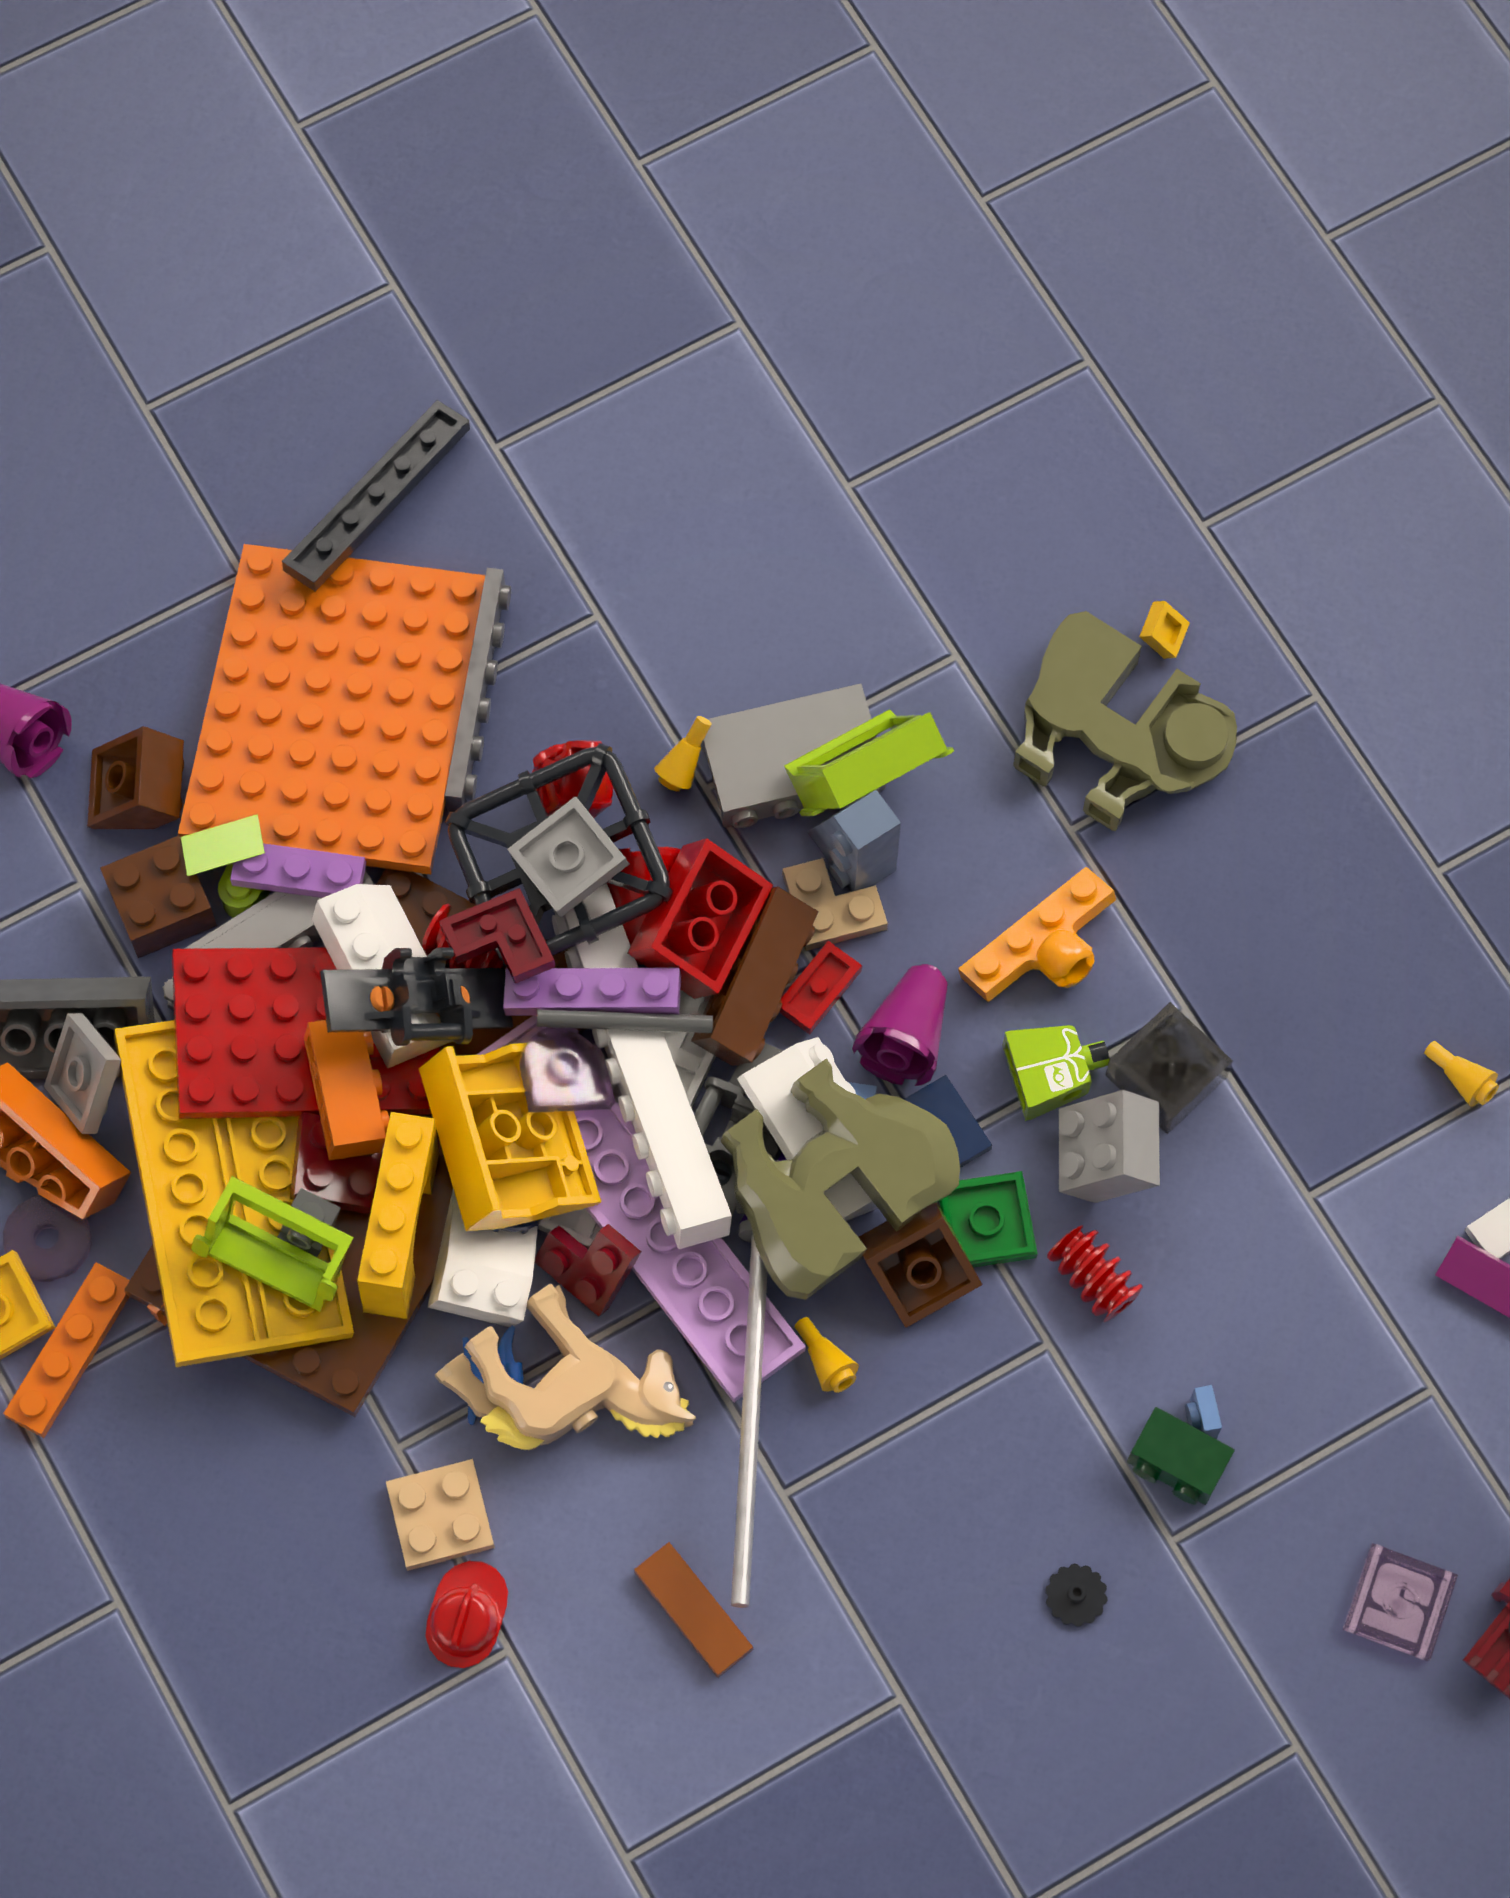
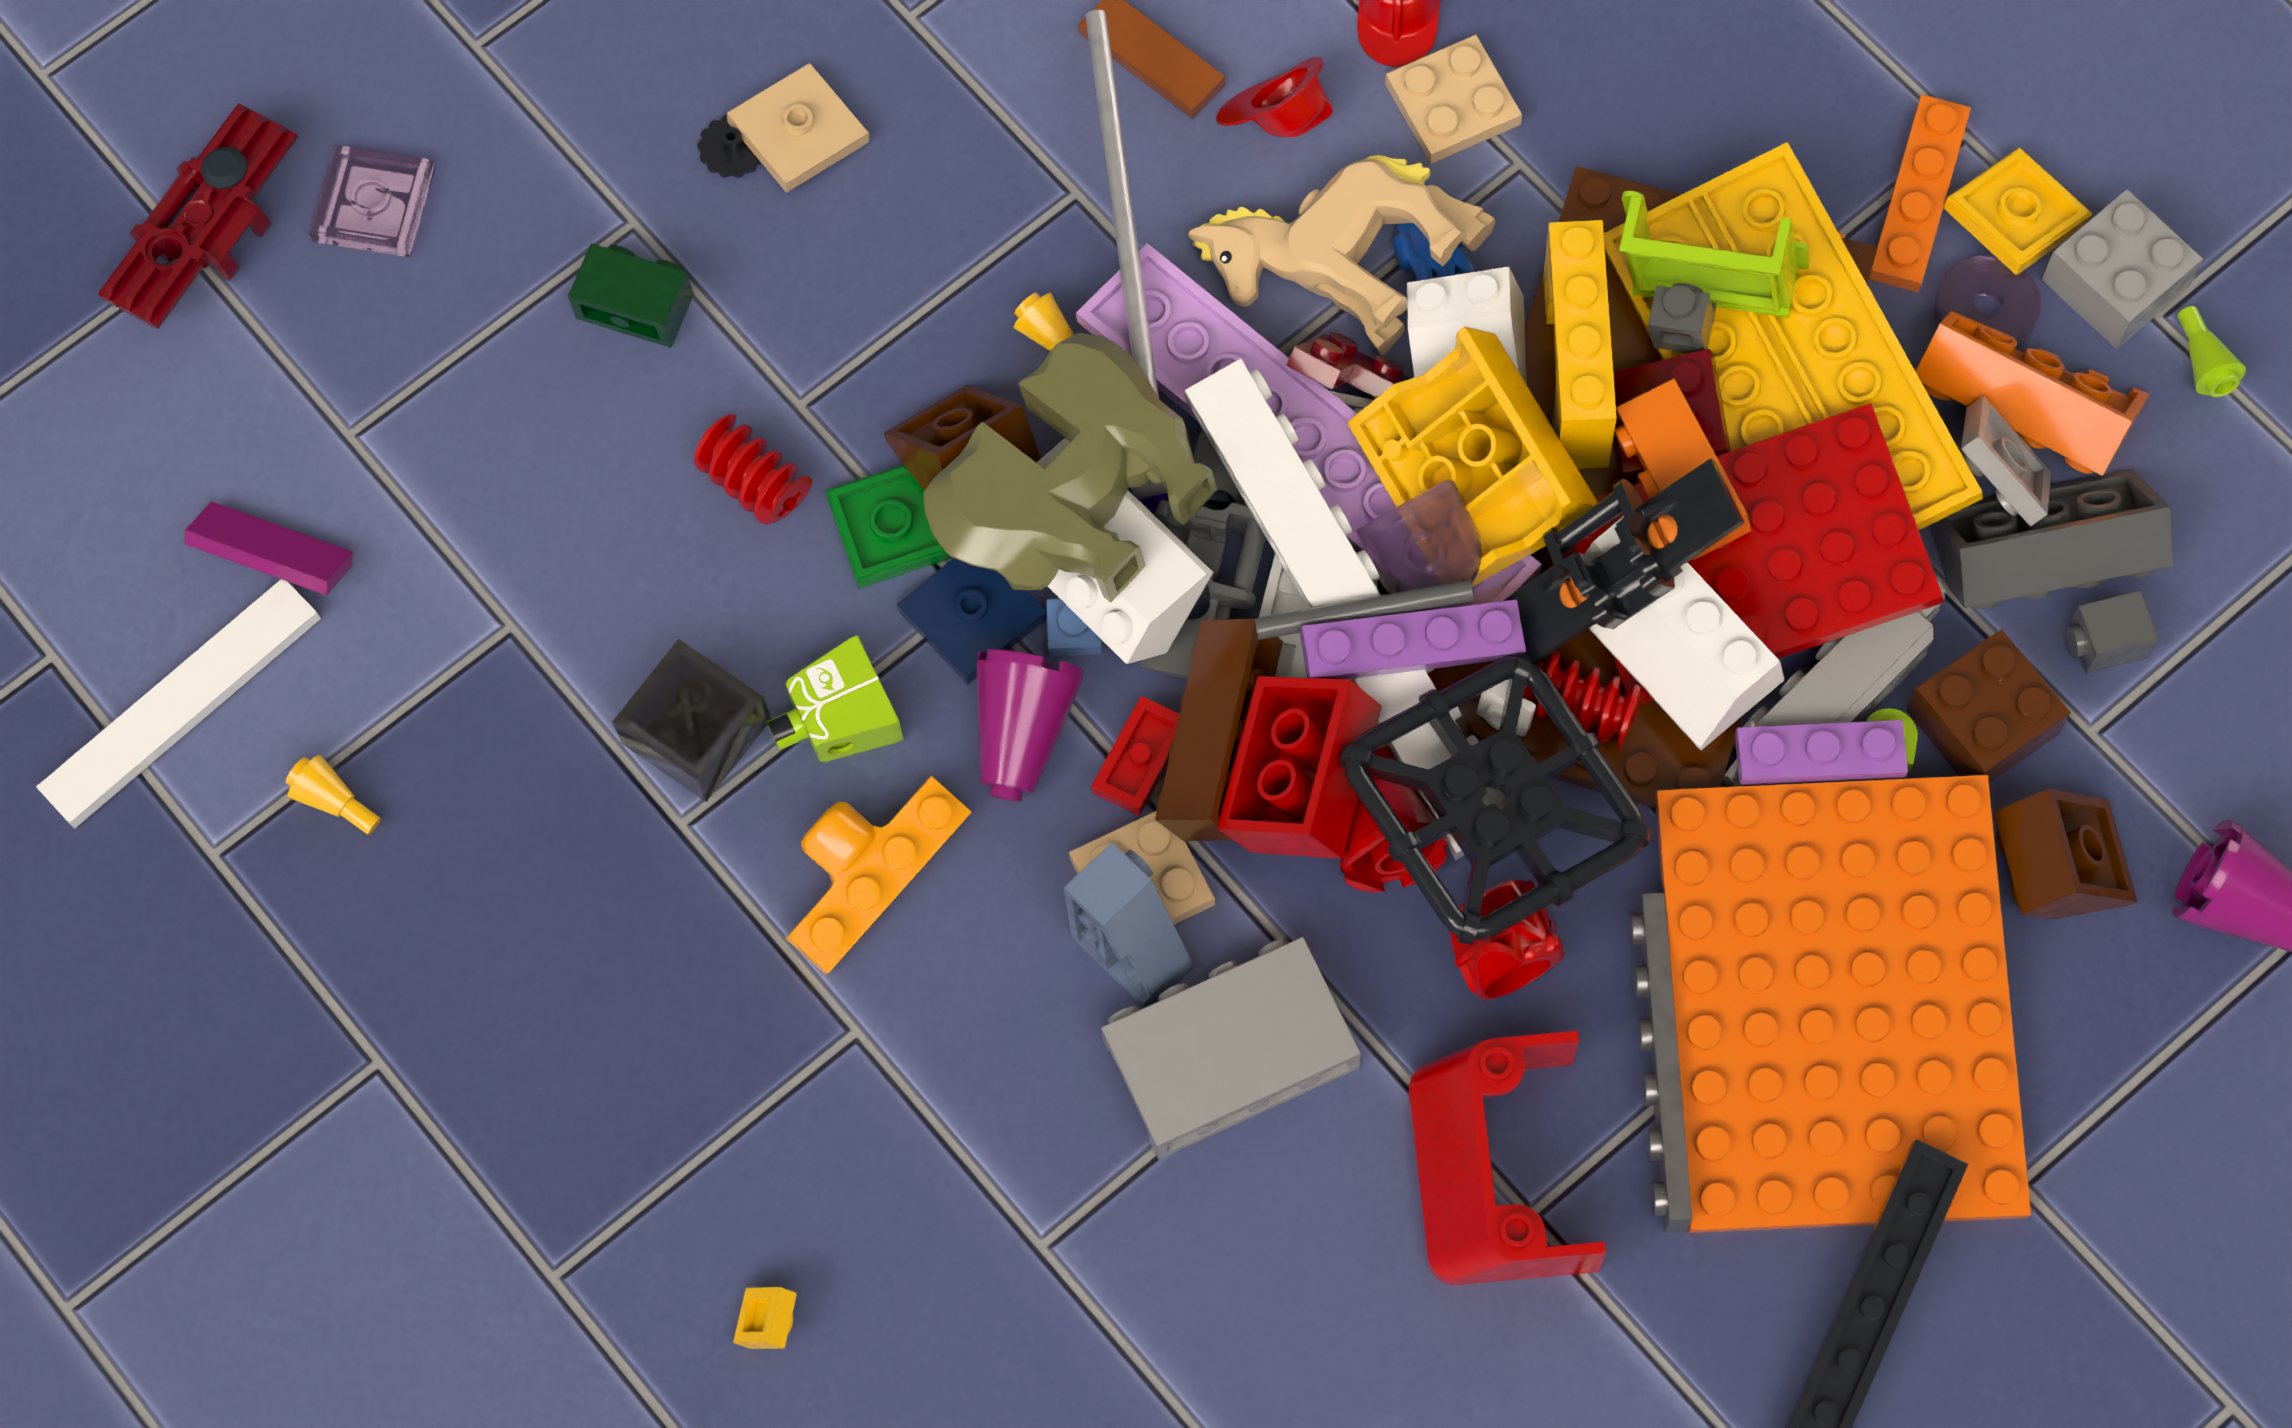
camera: 175 degrees right, 0 degrees up
sticker [181,814,265,876] -> none
dark red plate [439,888,555,984] -> none
light grey plate [507,796,629,918] -> none
yellow cone [654,716,712,791] -> none
lime piece [784,709,954,816] -> none
olive animal [1013,611,1237,831] -> none
light grey brick [1059,1090,1160,1203] -> none
medium blue plate [1185,1385,1222,1439] -> none
none -> tan plate [727,63,869,193]
none -> red piece [1216,57,1333,138]
none -> red windscreen [1409,1031,1606,1285]
none -> dark grey brick [2066,590,2159,674]

